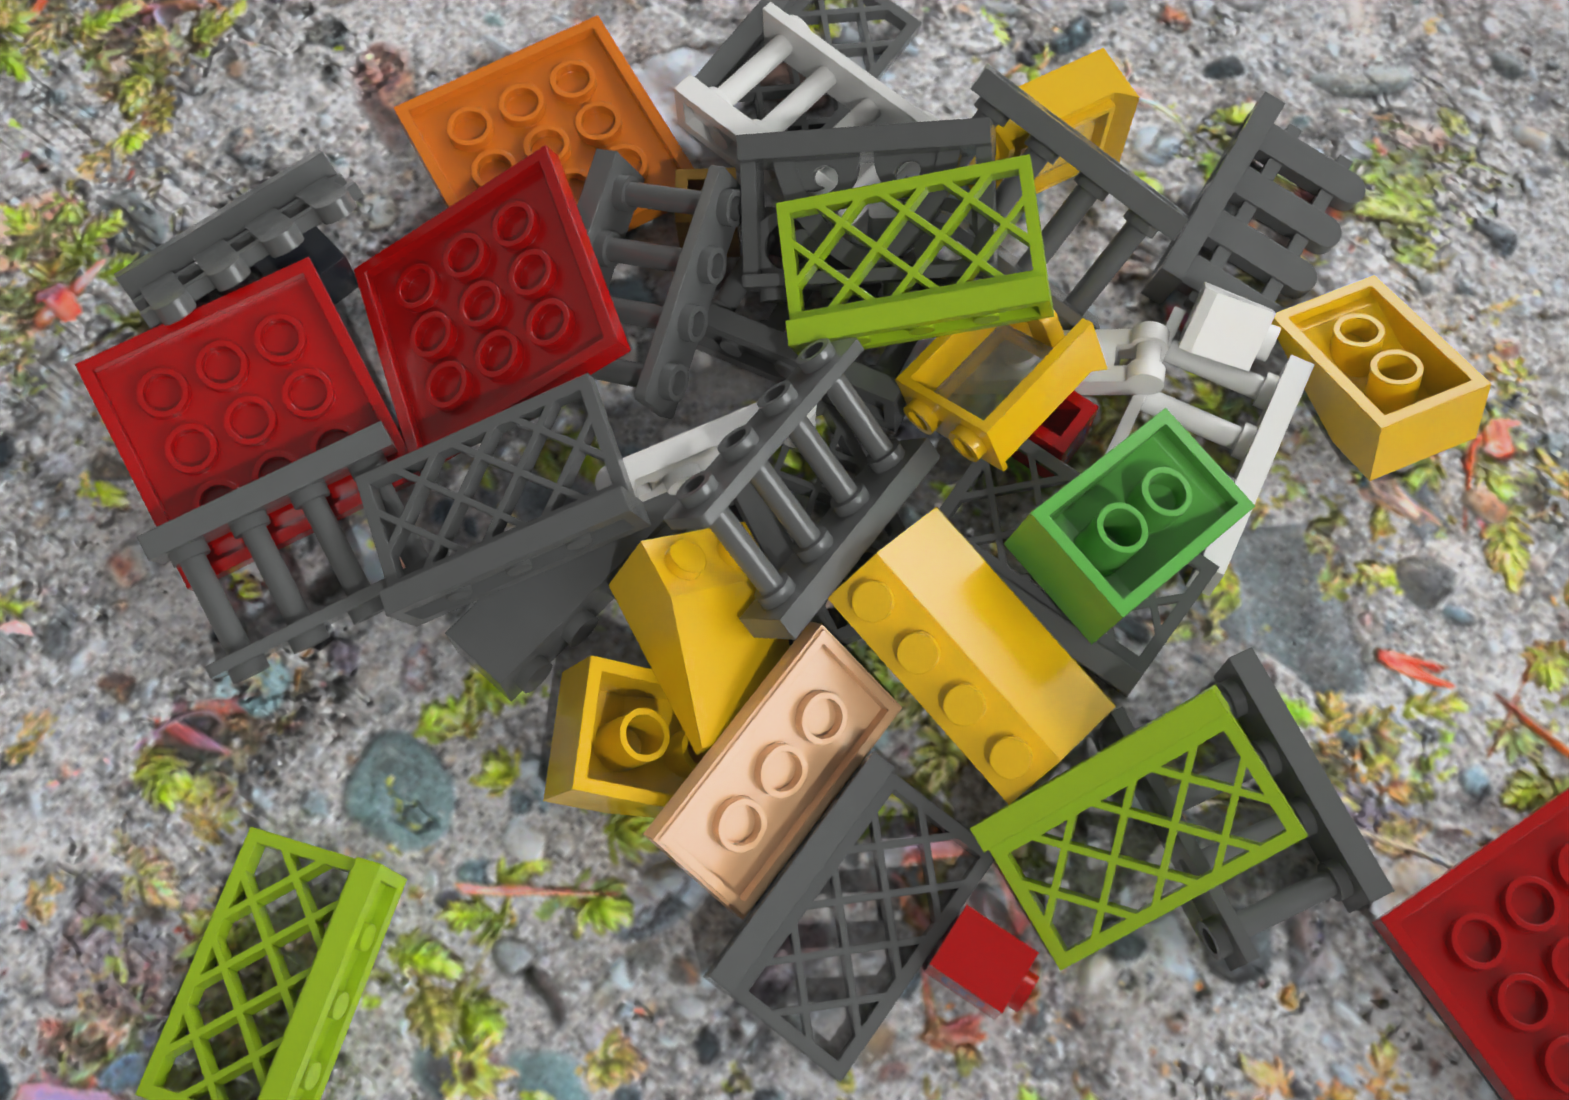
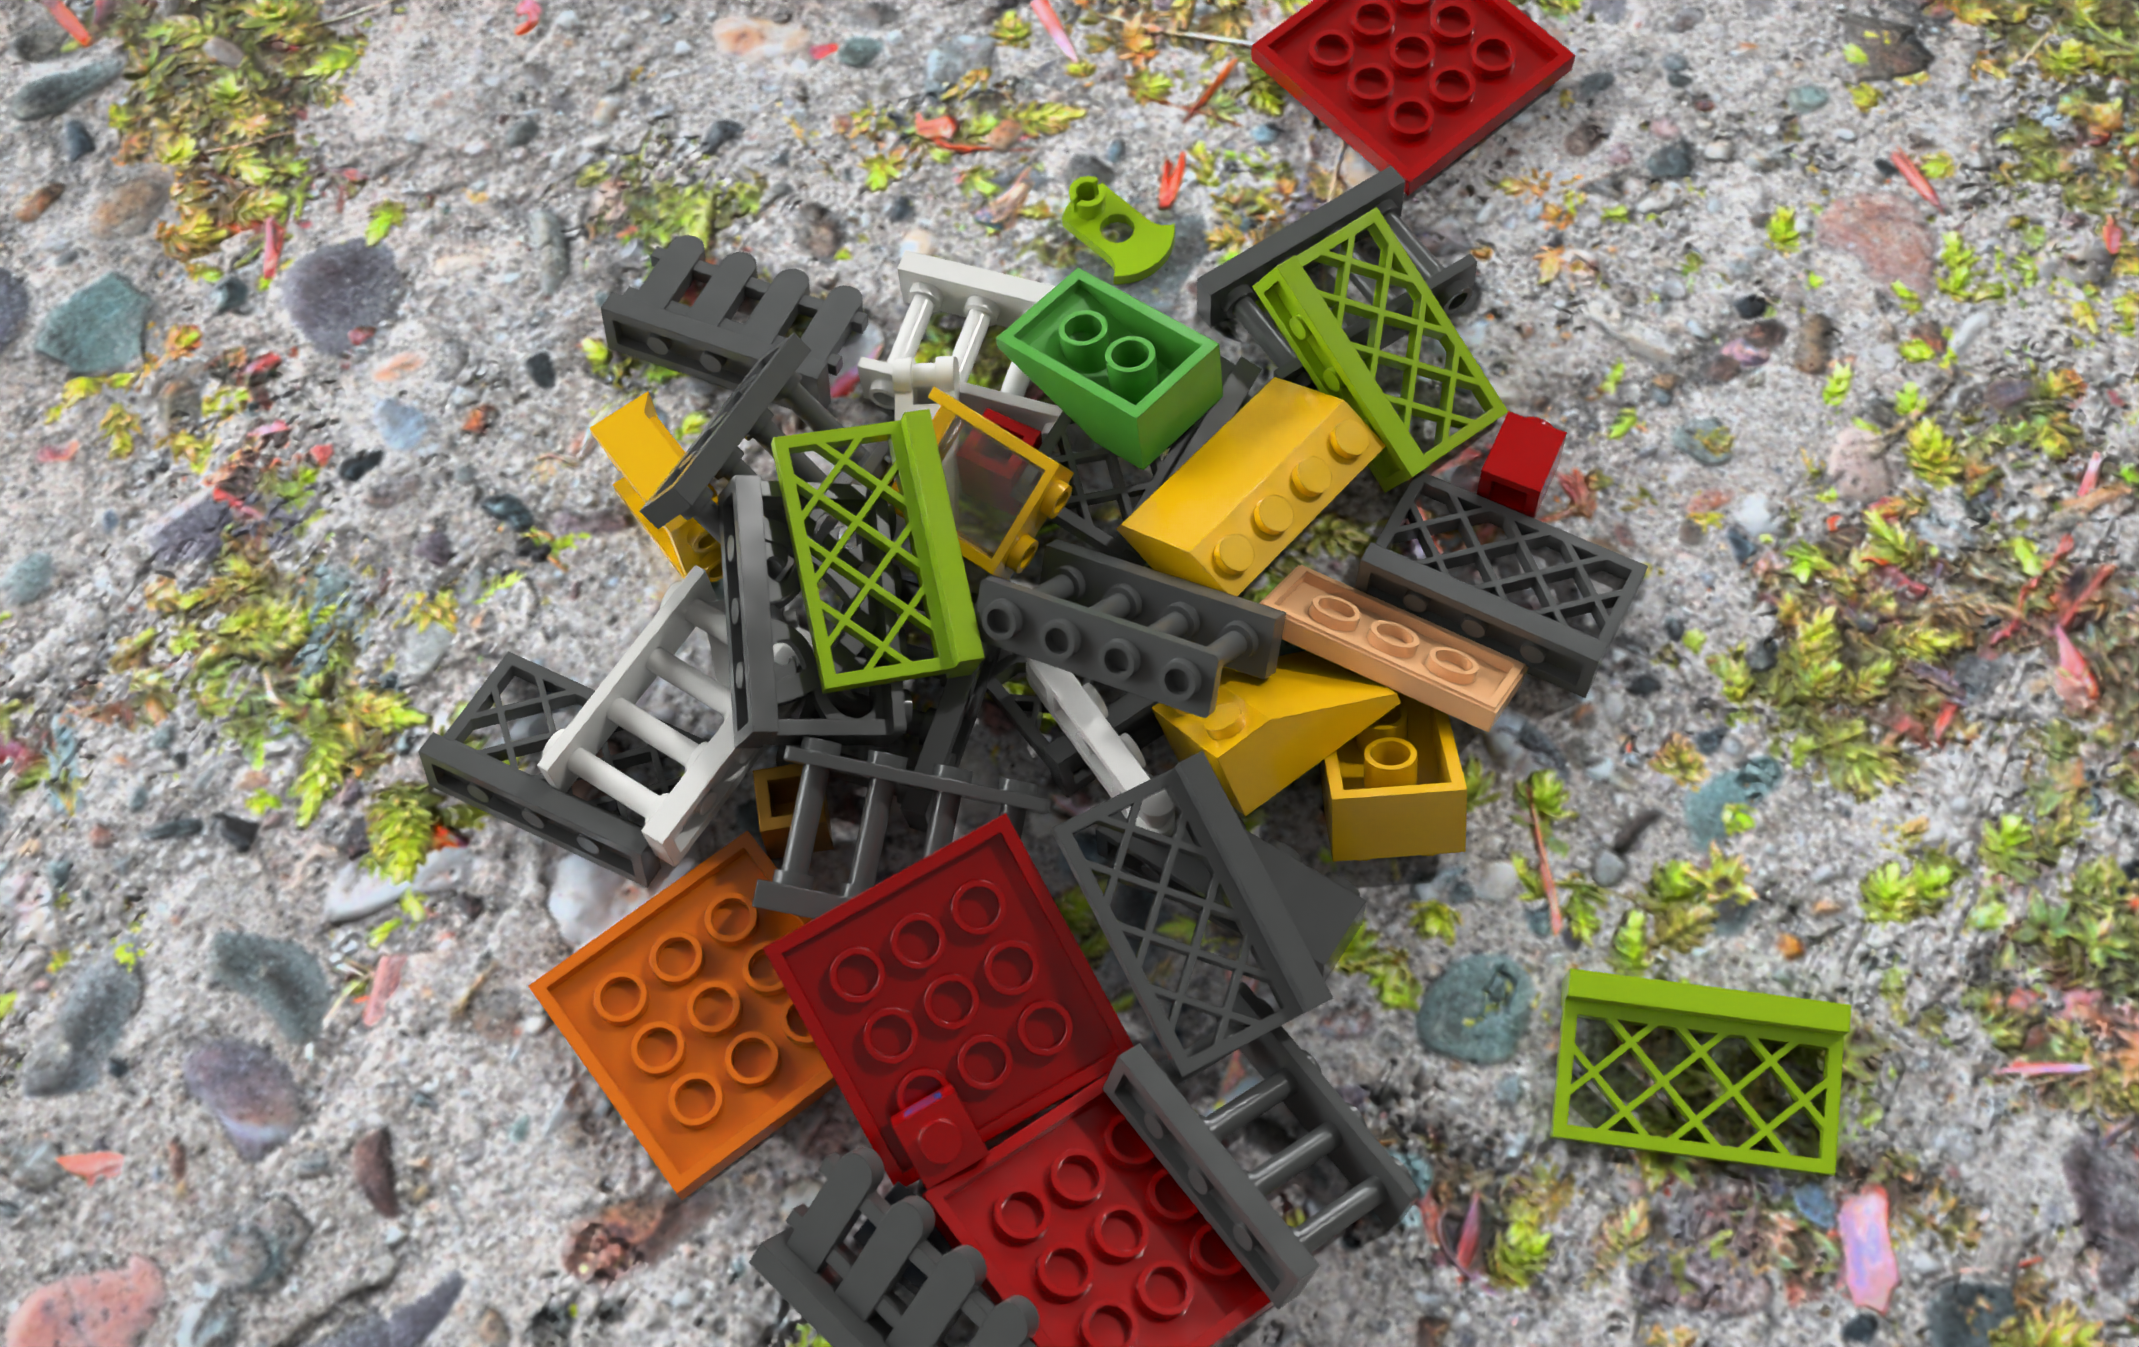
camera: 95 degrees left, 5 degrees down
white slope [1178,282,1281,372] -> none
yellow slope [1271,275,1491,481] -> none
none -> red brick [890,1083,990,1190]
none -> lime piece [1062,176,1175,285]

